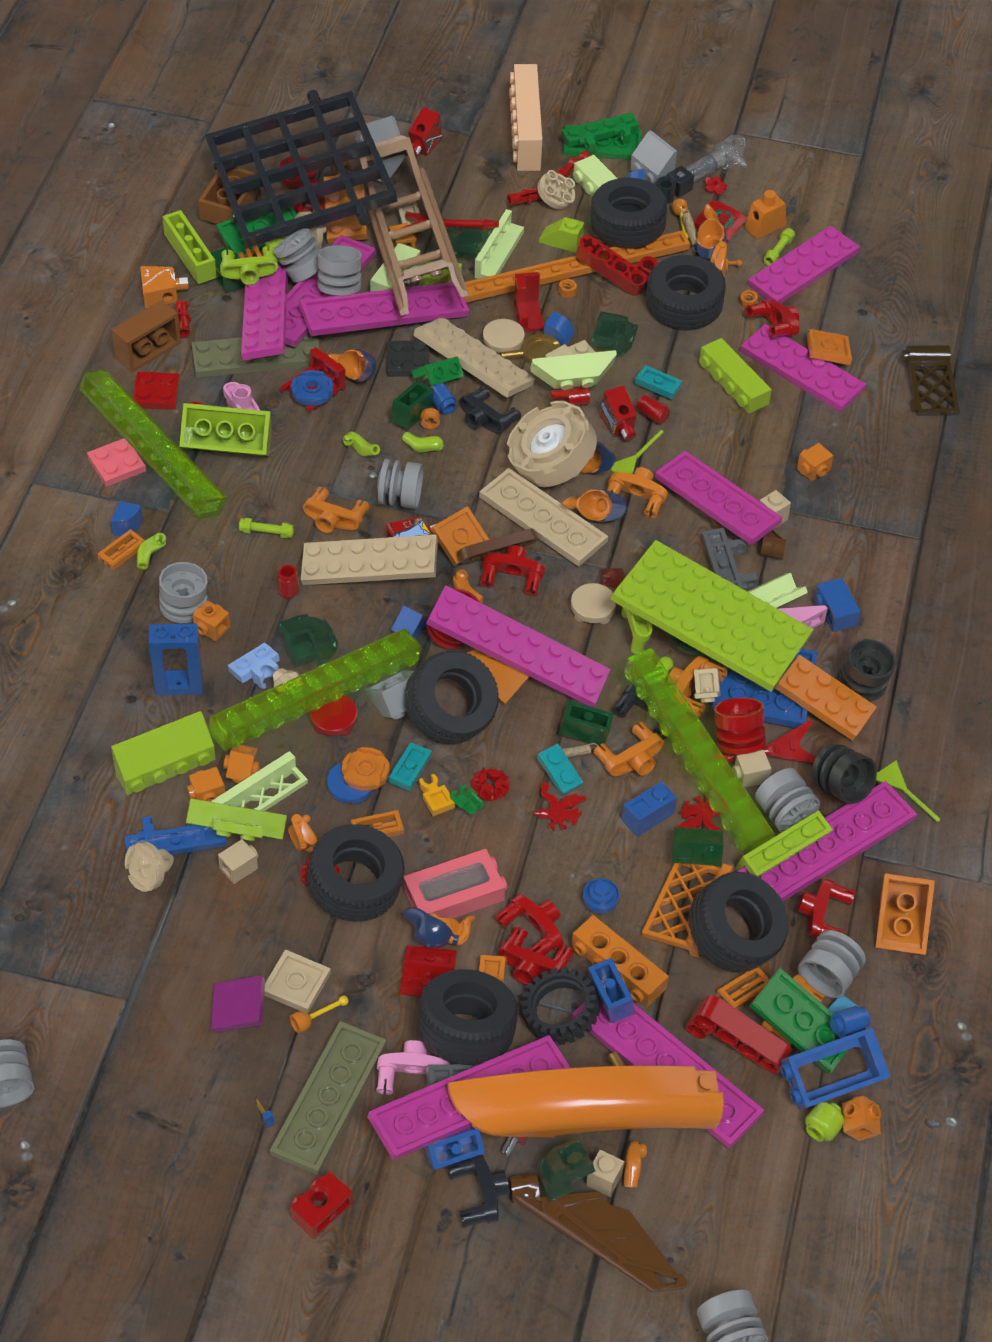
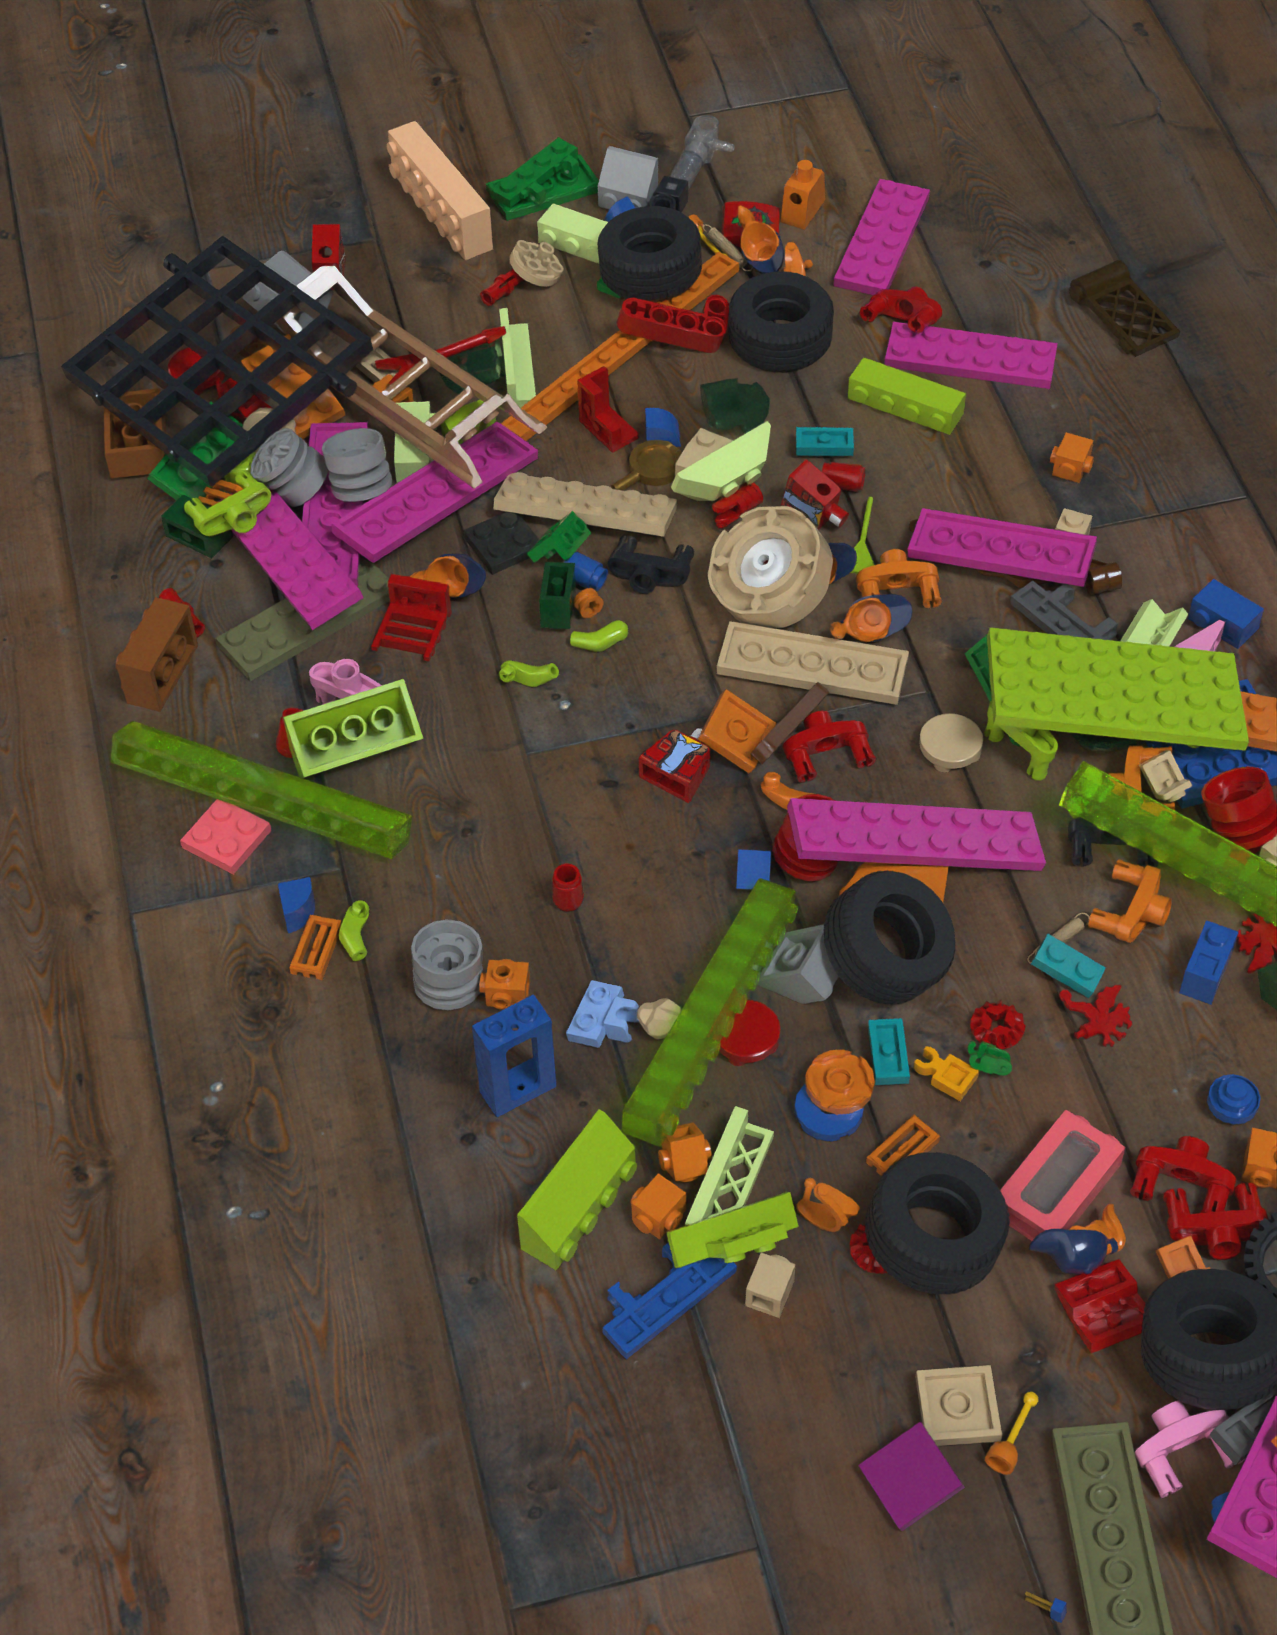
camera: 25 degrees left, 0 degrees up
tan tile [125,842,174,892] -> none
red plate [132,372,180,410] -> none
orange torso [140,266,189,308] -> none
lime brick [162,210,216,284] -> none
lime bar [239,518,294,539] -> none
clear green brick [278,614,338,668] -> none
blue tile [291,370,334,406] -> none
tan plate [301,534,438,585] -> none
orange connector [303,487,369,533] -> none
light grey wheel [377,459,423,509] -> none
tan tile [483,319,525,354] -> none
lime slope [539,217,584,253] -> none
red piece [557,150,592,178] -> none
orange axle [558,279,577,299] -> none
dark green brick [558,700,614,747] -> none
clear red slope [599,568,626,588] -> none
red plant [704,176,728,196] -> none
orange axle [739,290,758,308] -> none
lime bar [764,228,795,266] -> none
orange tile [807,329,852,365] -> none

